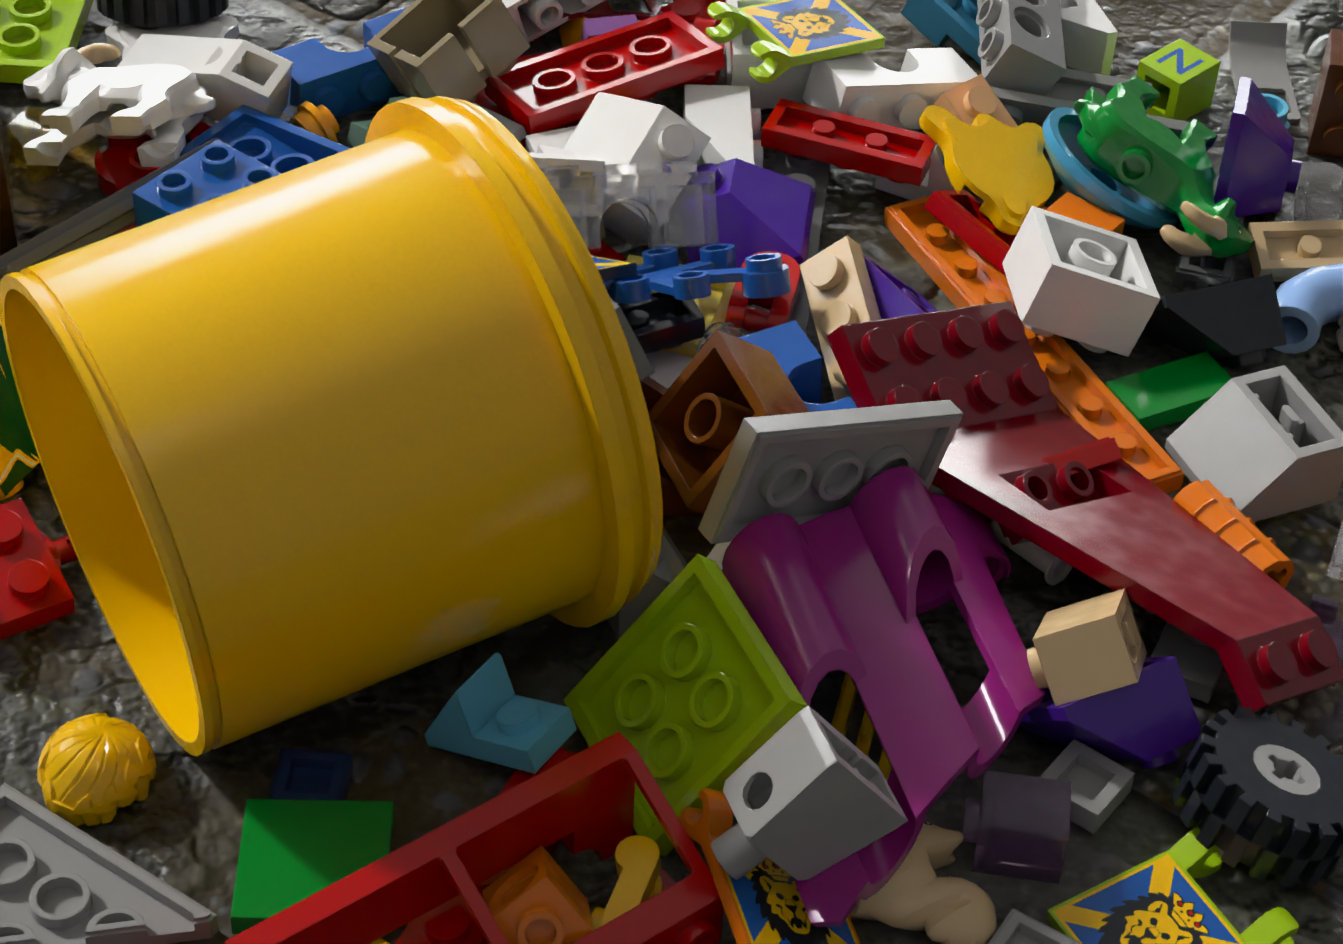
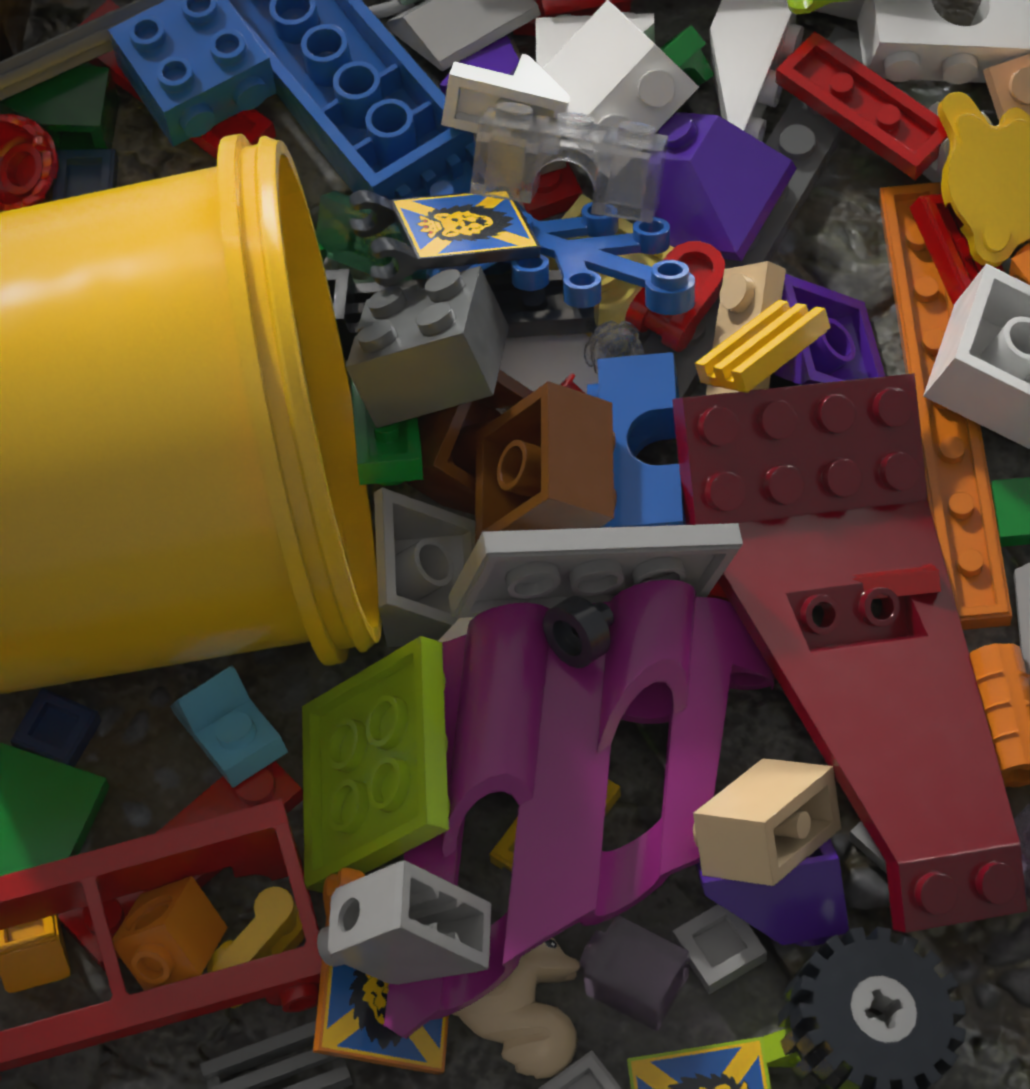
camera: 30 degrees right, 20 degrees up
none -> black tile [543,596,614,668]
none -> yellow tile [695,300,831,393]

